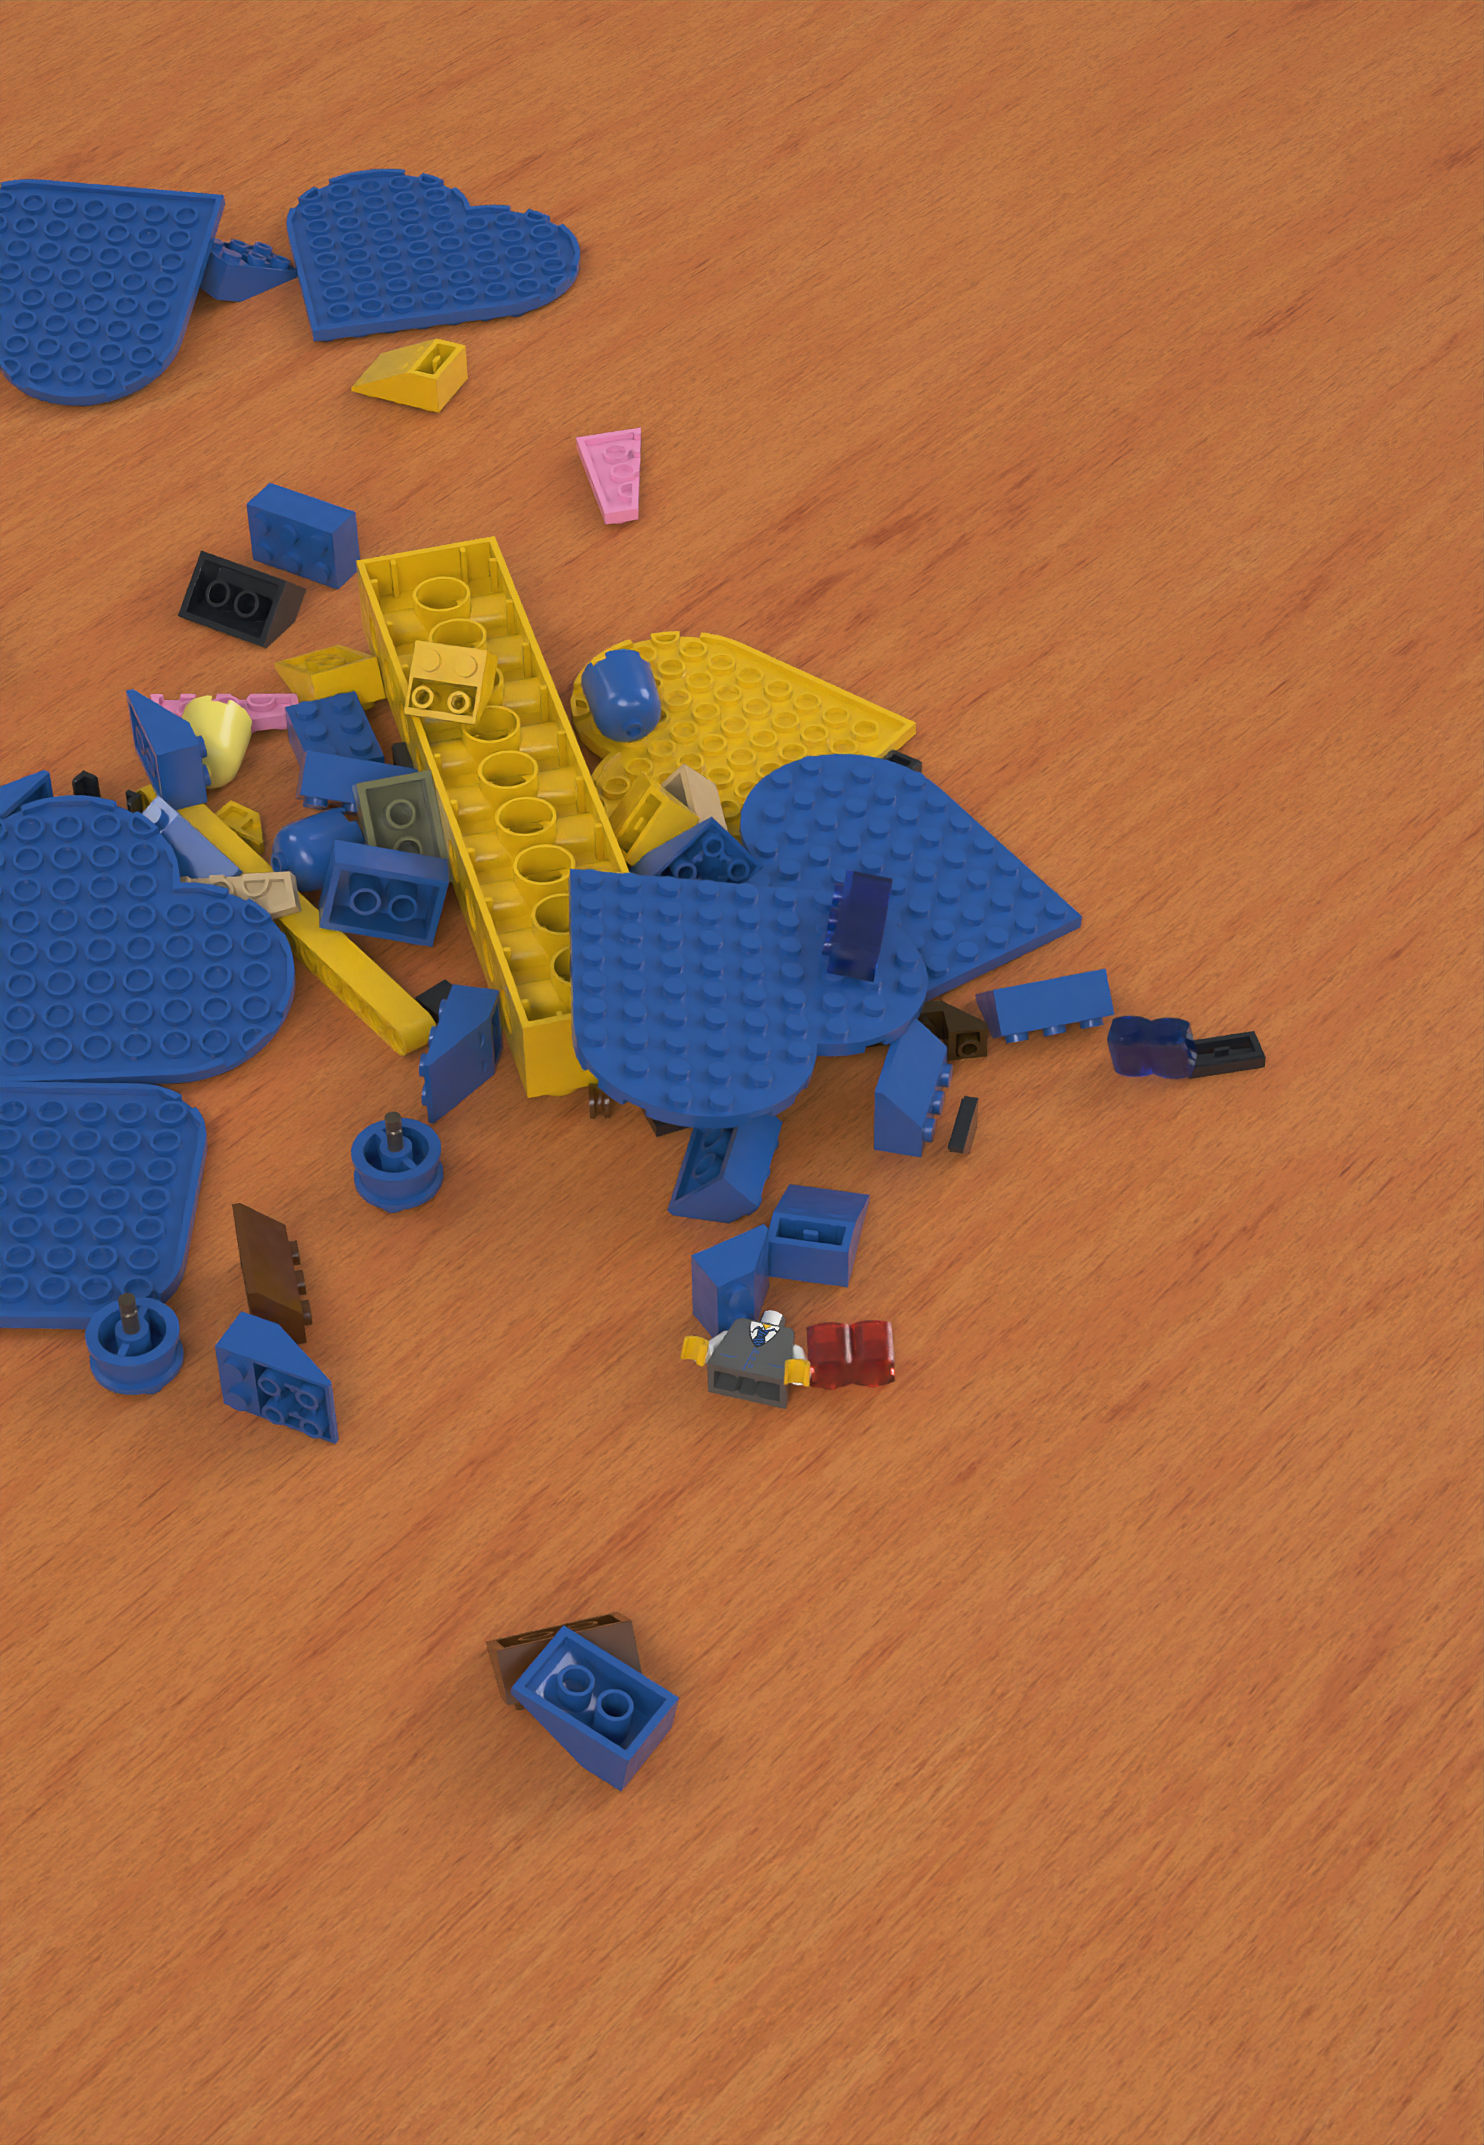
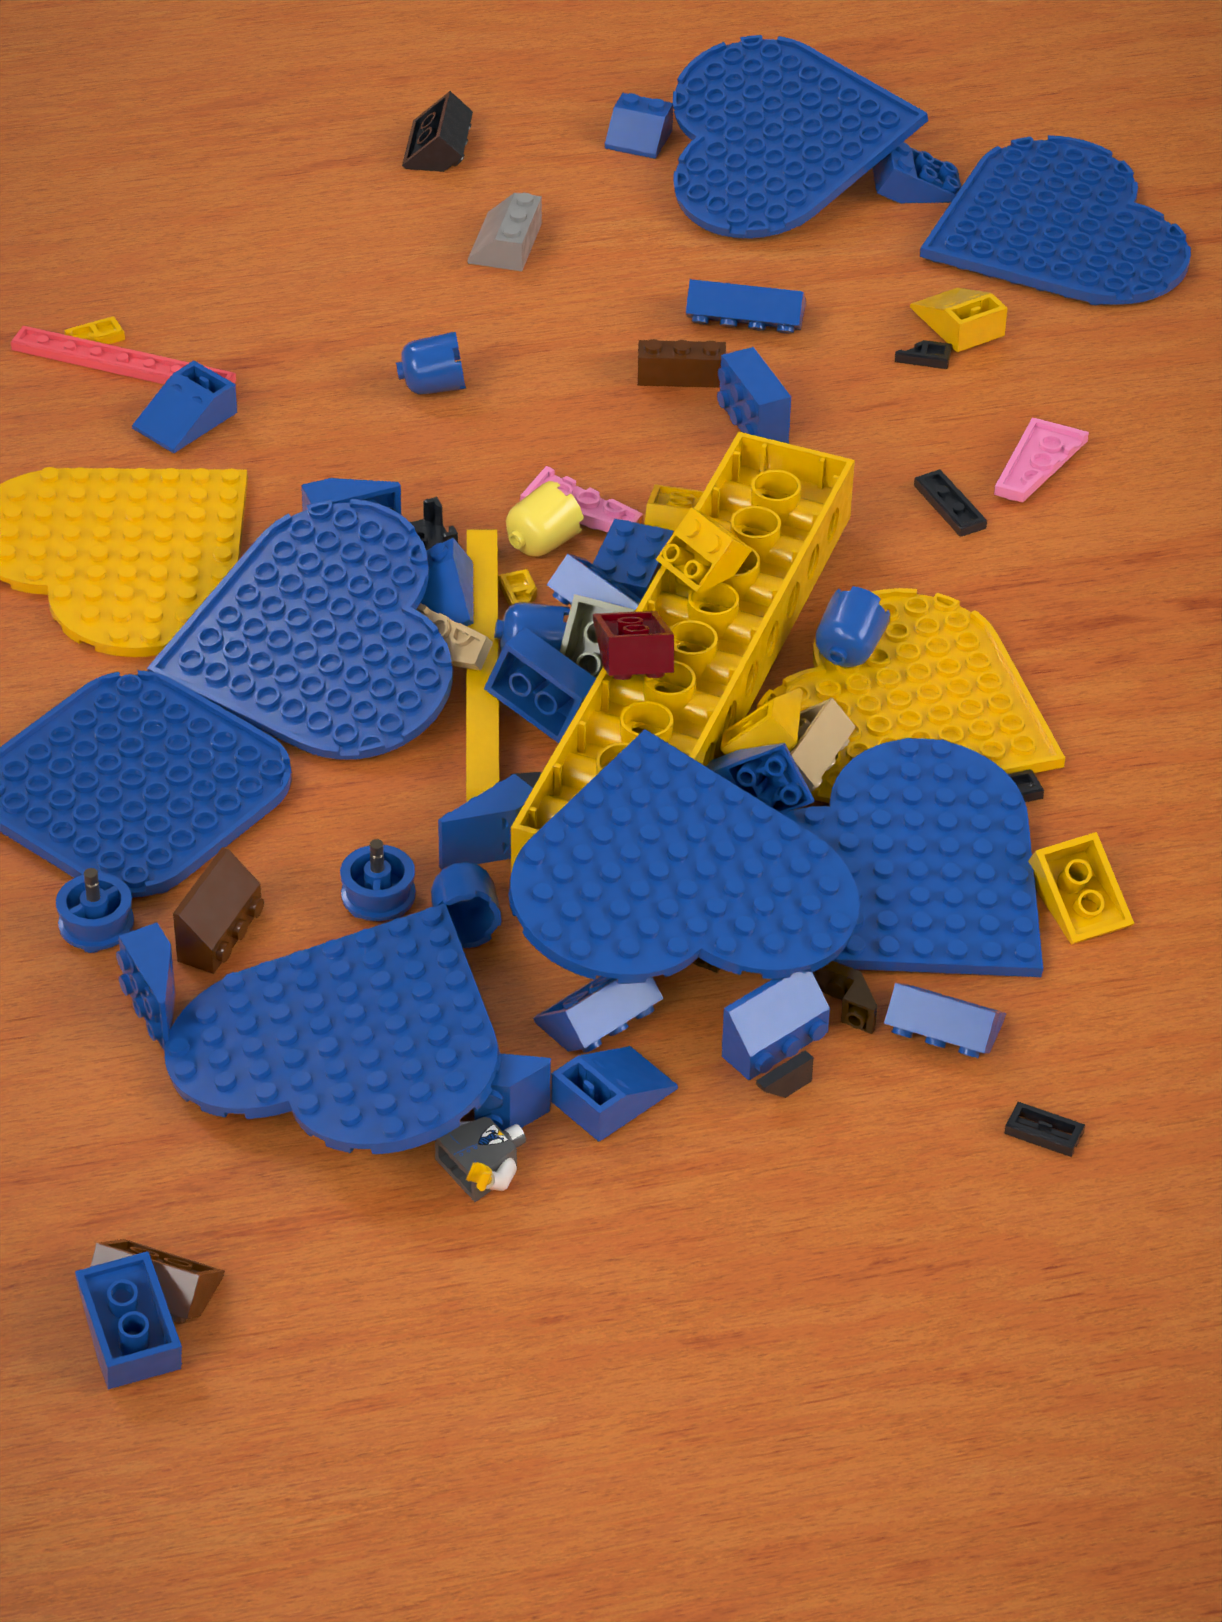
camera: 35 degrees right, 0 degrees up
blue slope [126,689,211,810] -> none
black slope [178,550,306,648] -> none
clear red brick [806,1320,895,1390] -> none
clear blue brick [822,870,893,982] -> none
clear blue brick [1107,1016,1197,1079] -> none
none -> blue plate [164,904,501,1154]
none -> blue cylinder [431,862,502,948]
none -> dark red slope [593,611,674,680]
none -> reddish brown slope [637,339,726,388]
none -> blue slope [686,279,806,333]
none -> black tile [895,340,952,369]
none -> black tile [914,469,987,537]
none -> yellow slope [1028,832,1134,945]

